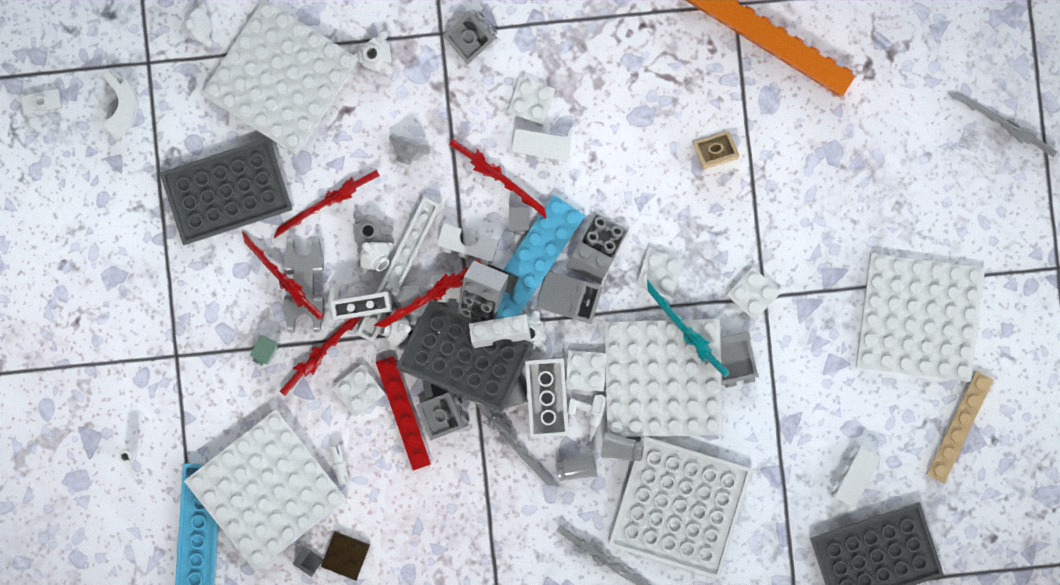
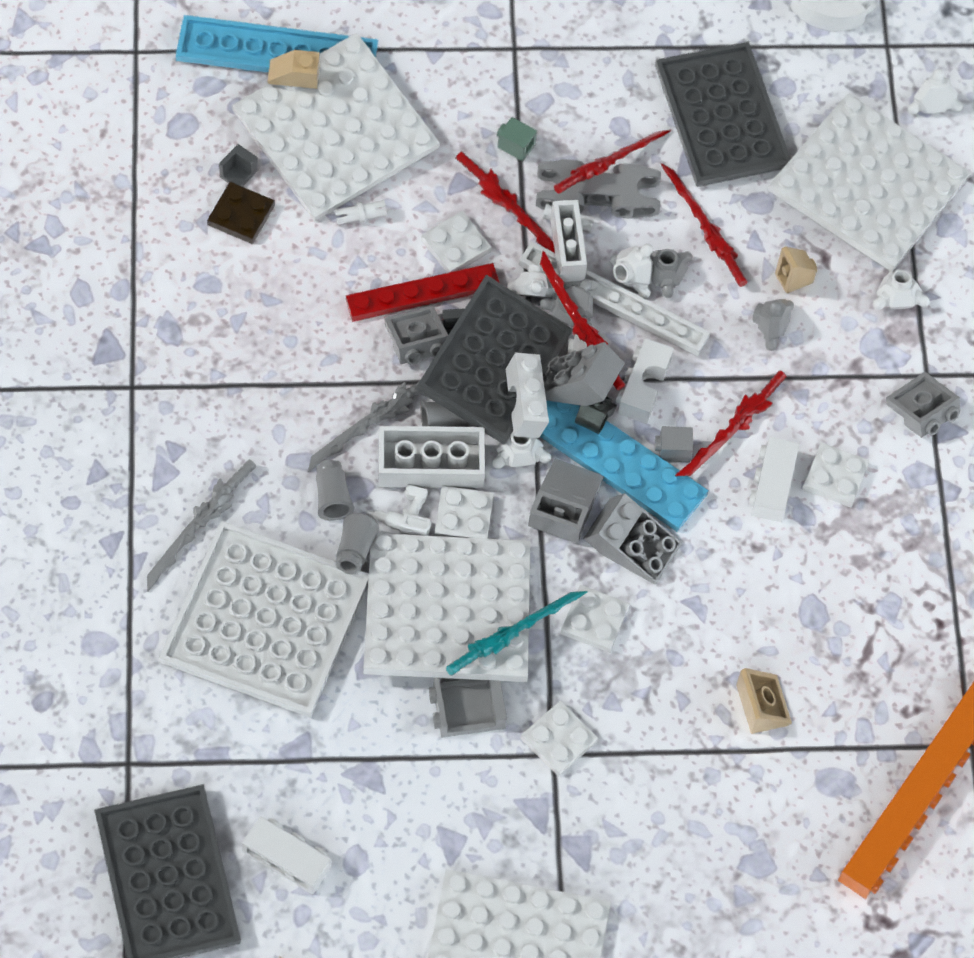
camera: 90 degrees right, 25 degrees down
none -> tan slope [268,50,320,89]
none -> tan slope [775,246,817,294]

